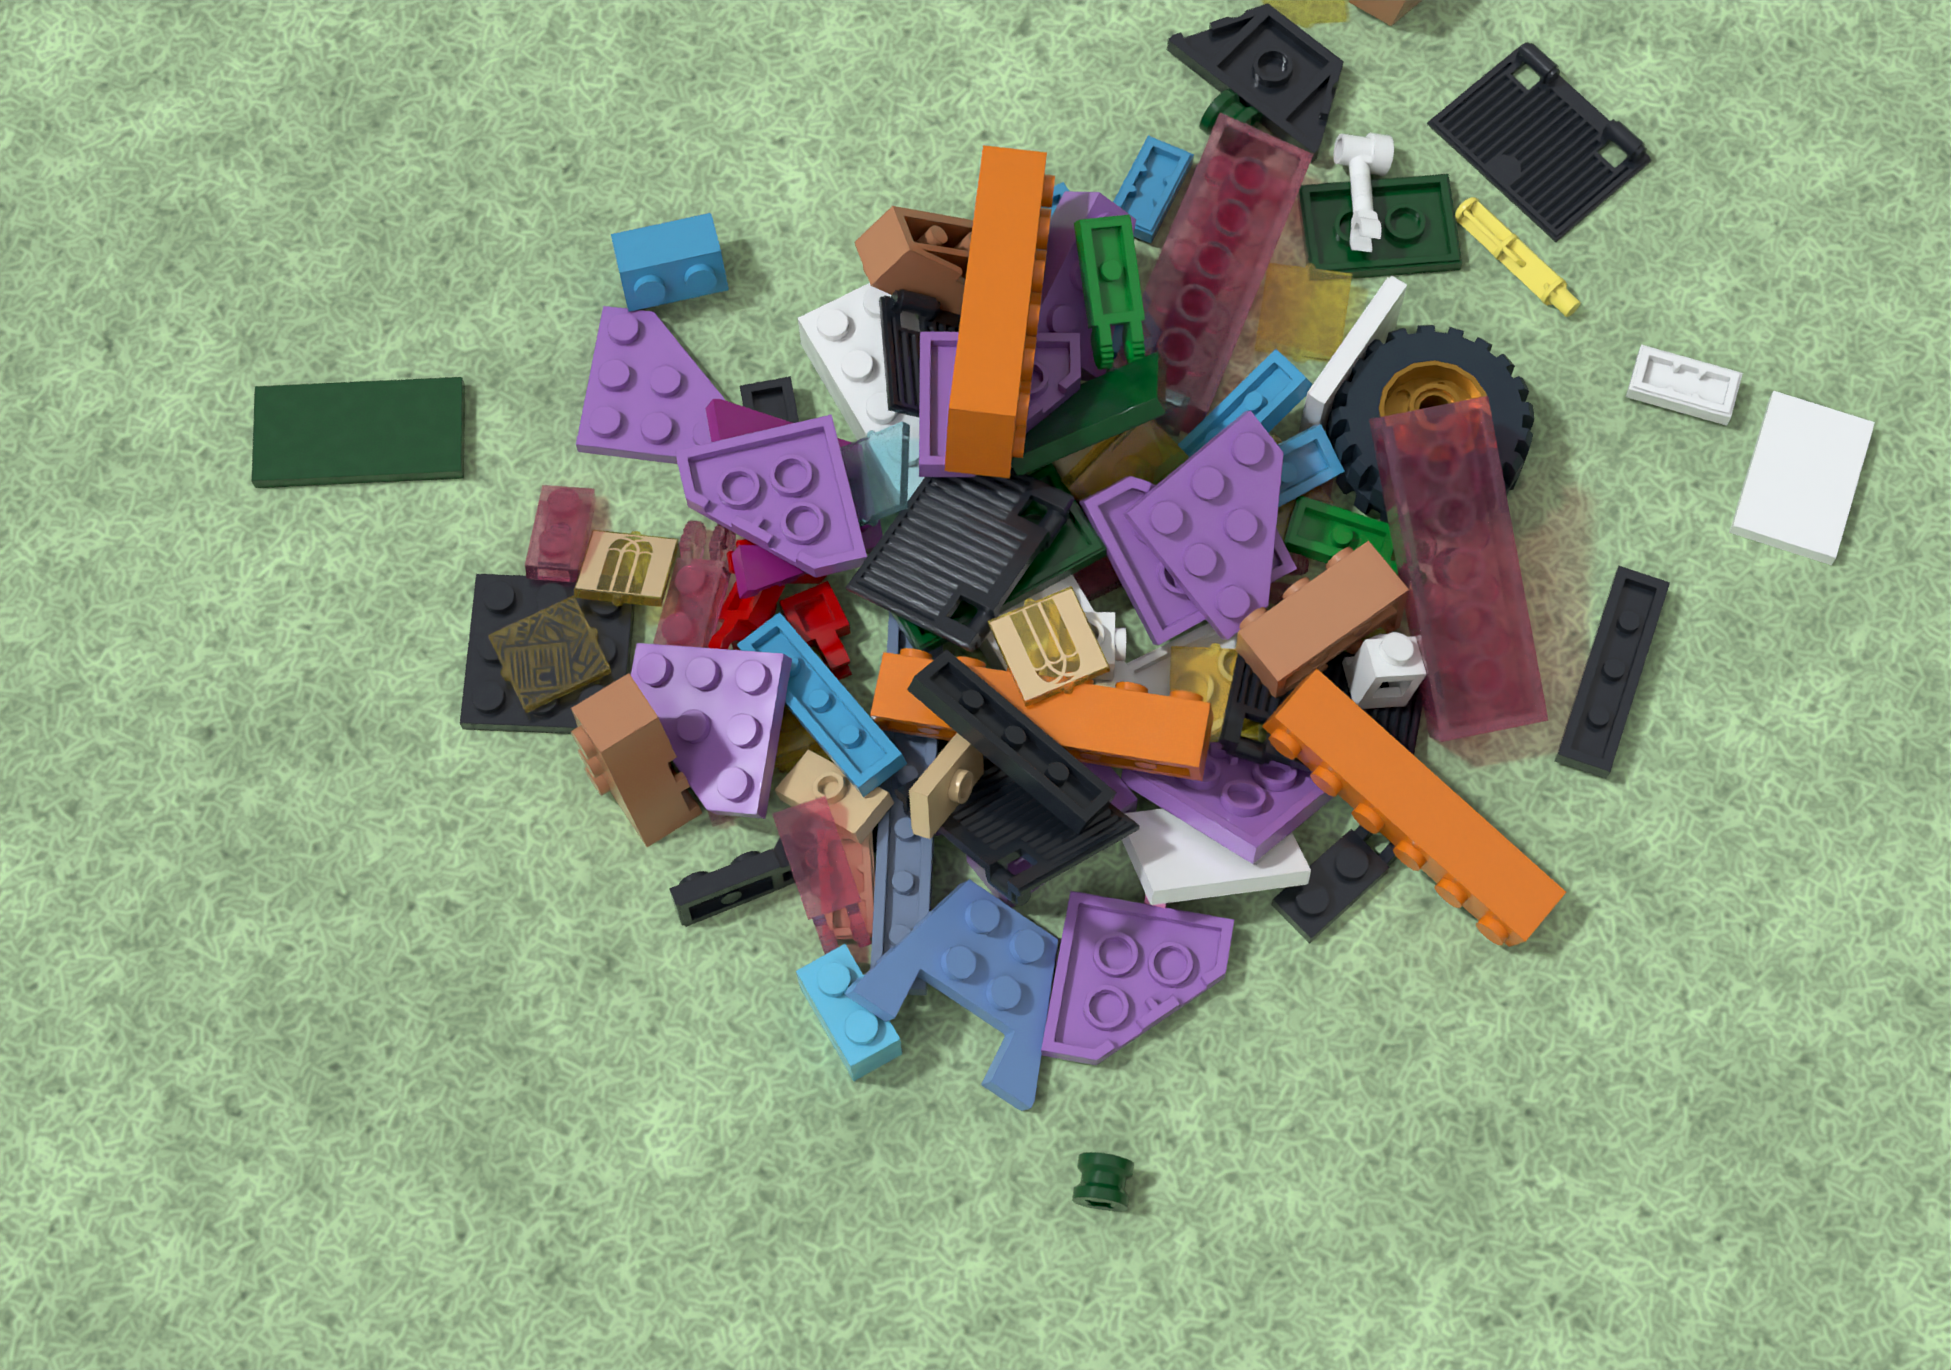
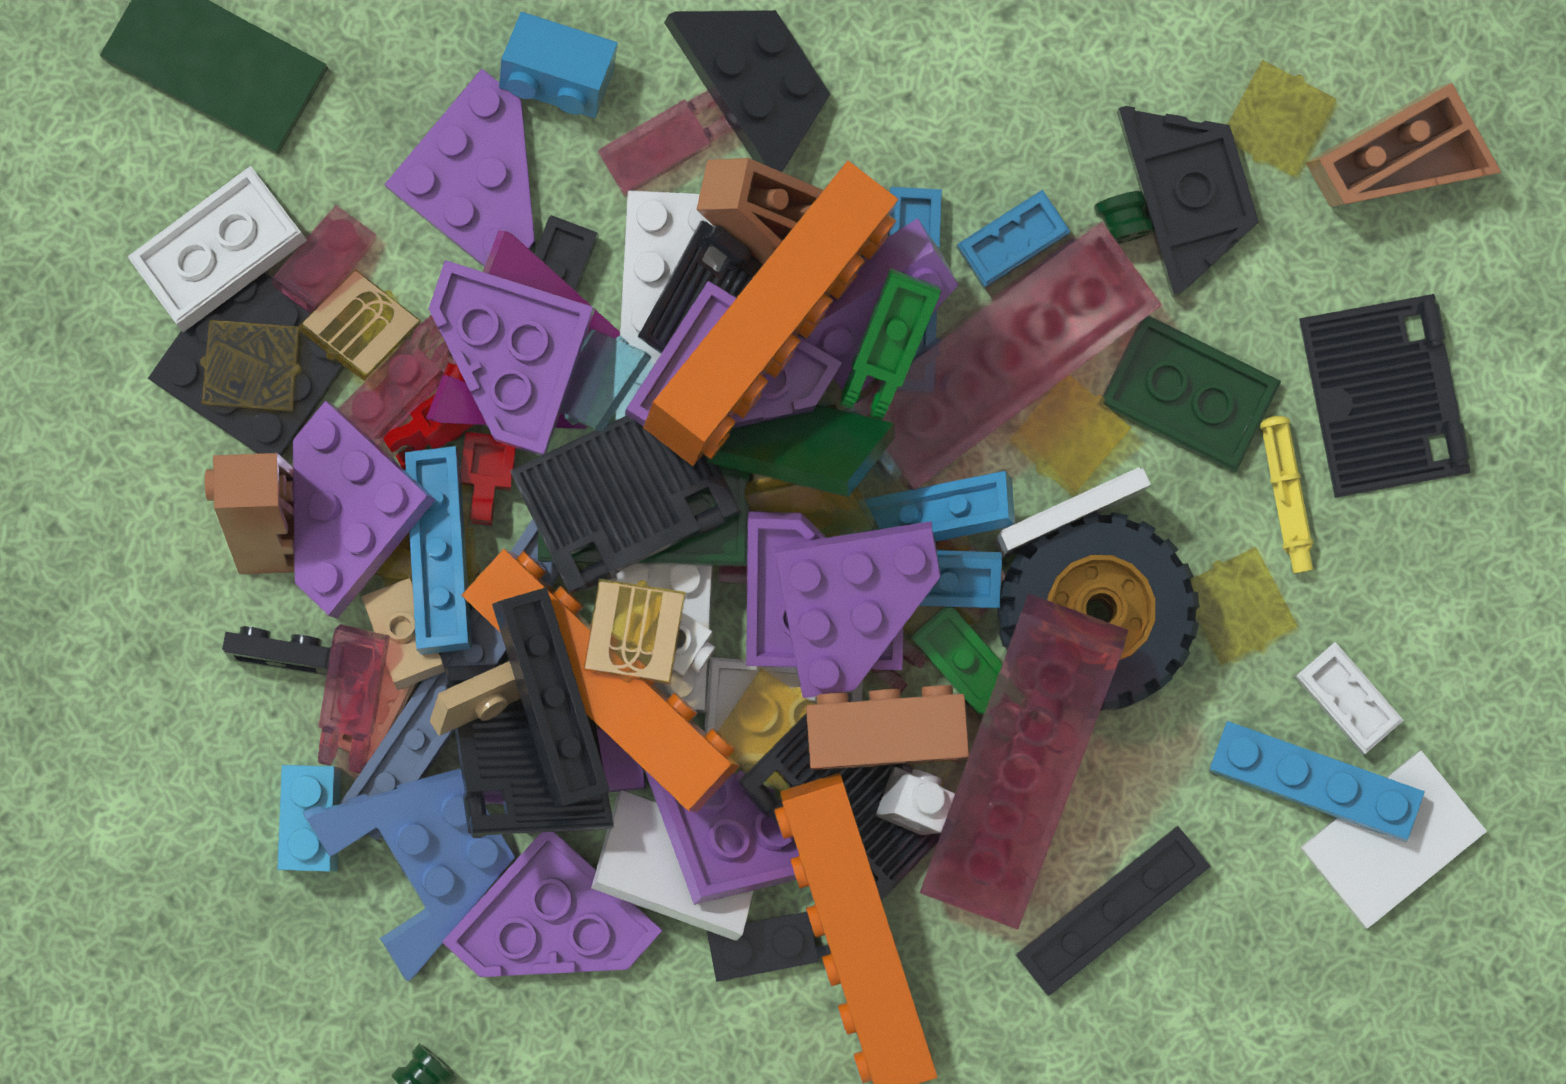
camera: 30 degrees right, 15 degrees up
white brick [1334,133,1394,252] -> none
none -> white tile [128,166,307,332]
none -> clear pink hinge [598,90,733,197]
none -> black wing [664,10,830,172]
none -> clear yellow piece [1191,547,1297,665]
none -> dark azure plate [1209,721,1425,843]

